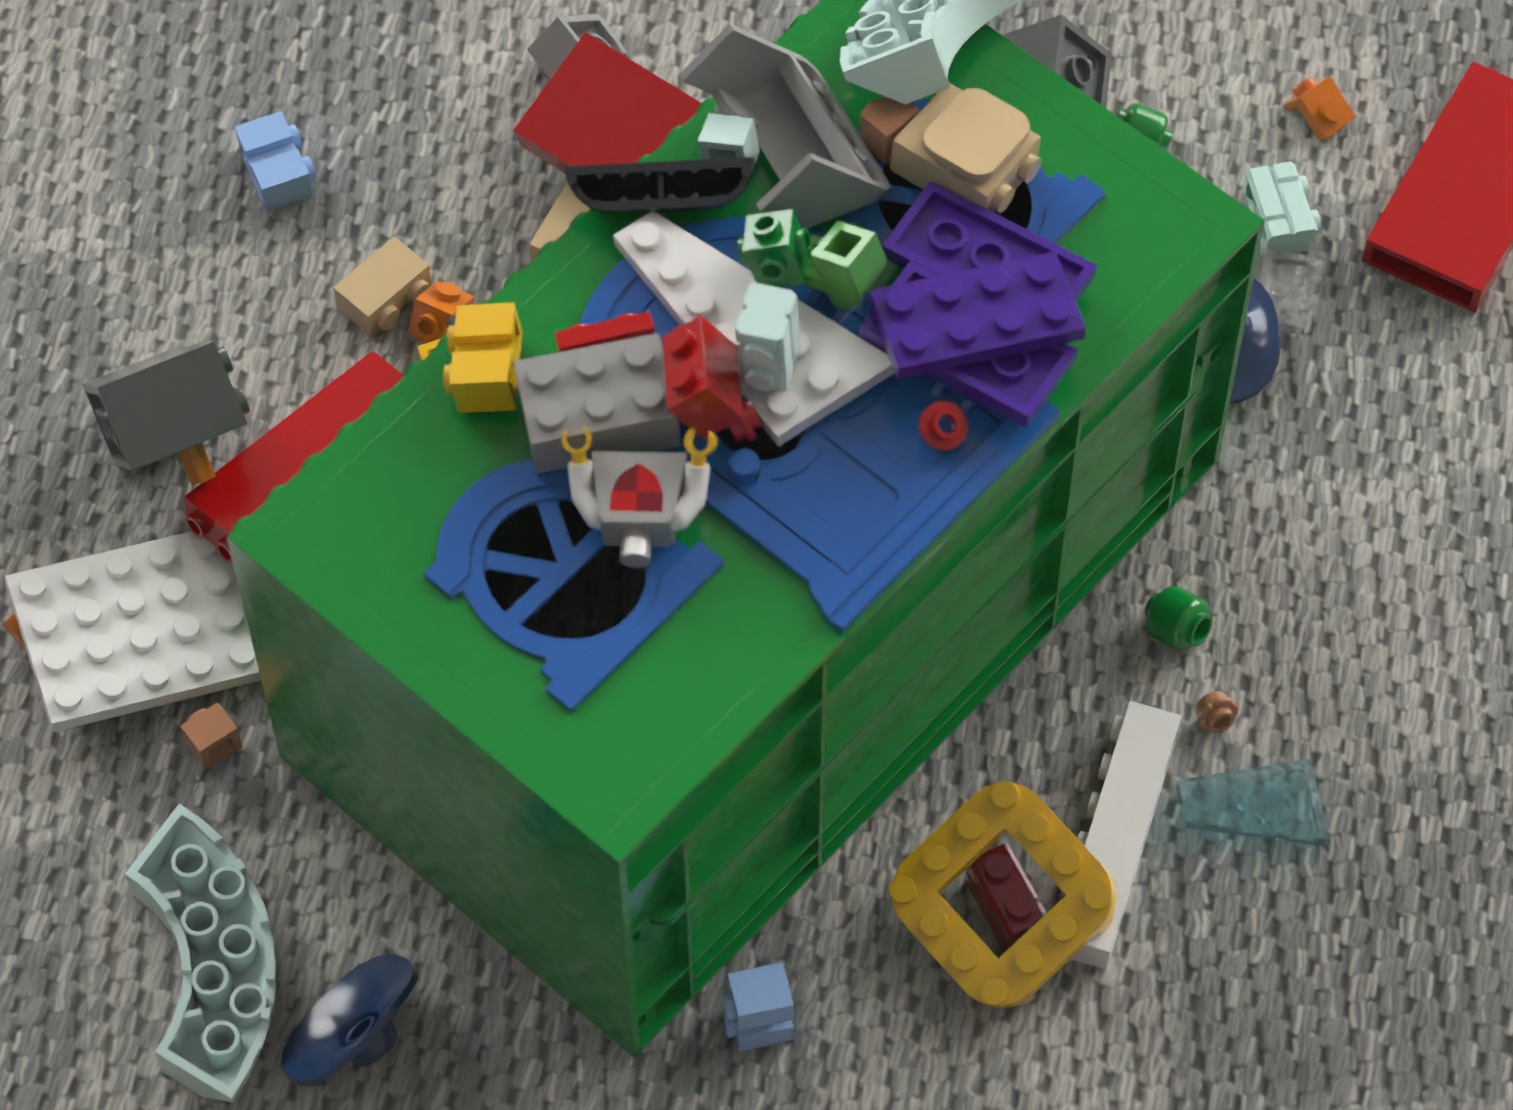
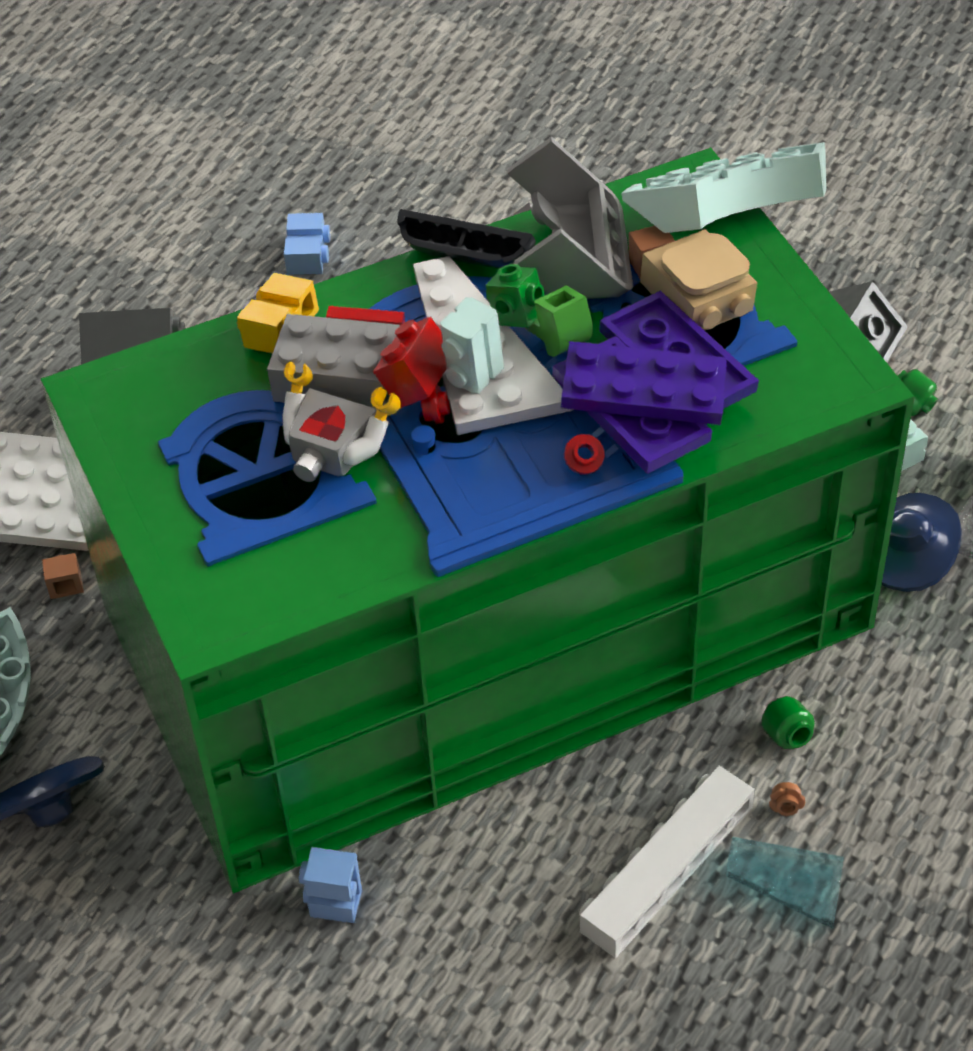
camera: 25 degrees right, 10 degrees down
light aqua plate [698,113,760,163] -> none
yellow plate [889,780,1116,1008] -> none
dark red brick [965,843,1047,953] -> none

